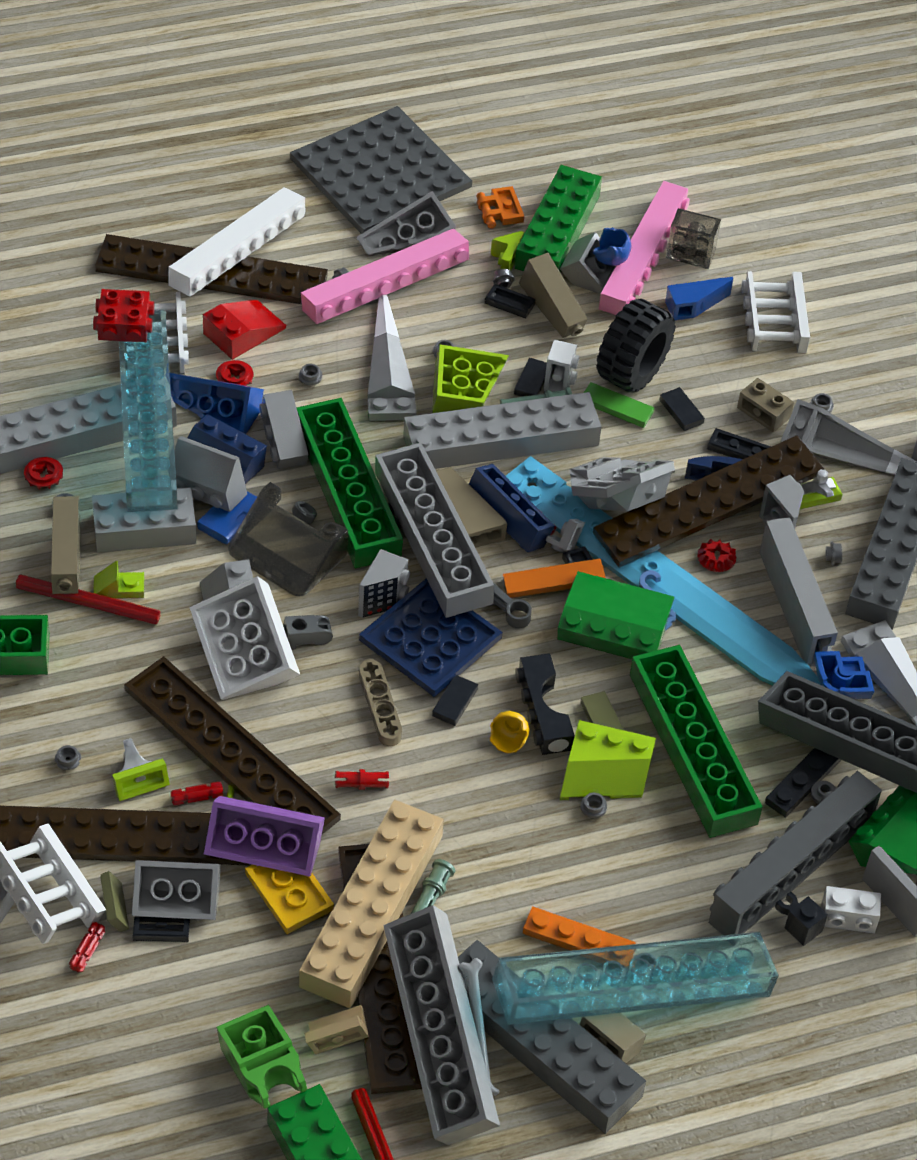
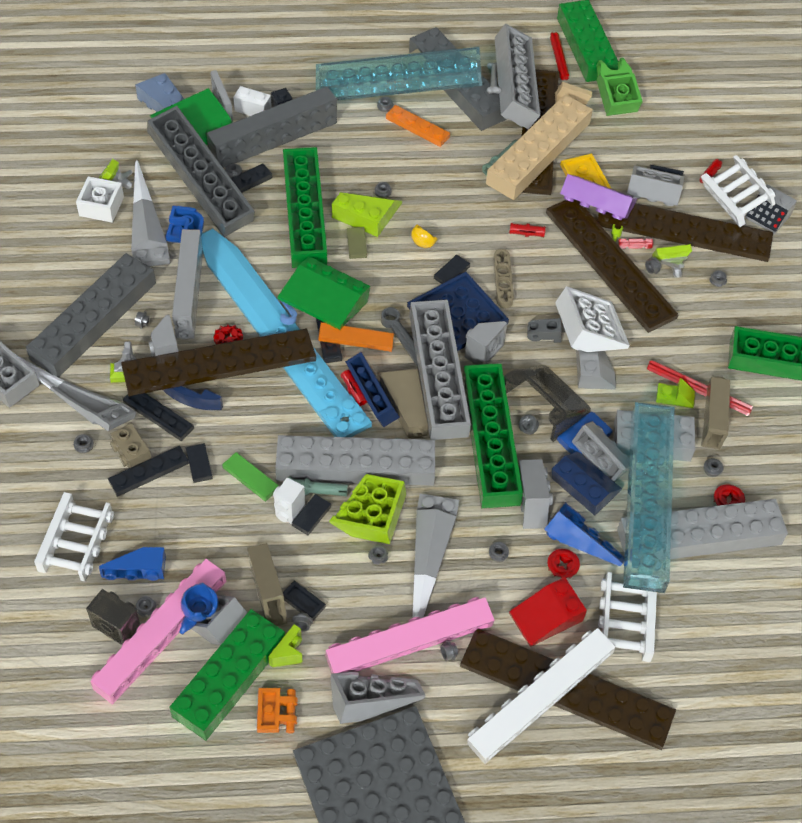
camera: 165 degrees left, 5 degrees up
red brick [93,289,155,342] -> none
olive tile [100,871,129,932] -> none
black arch [515,653,575,755] -> none
light grey bracket [546,519,585,553] -> none
light grey piece [570,457,675,511] -> none
black tyre [596,299,676,392] -> none
none -> black plate [108,445,189,497]
none -> flat silver plate [135,596,156,617]
none -> flat silver plate [645,257,662,274]

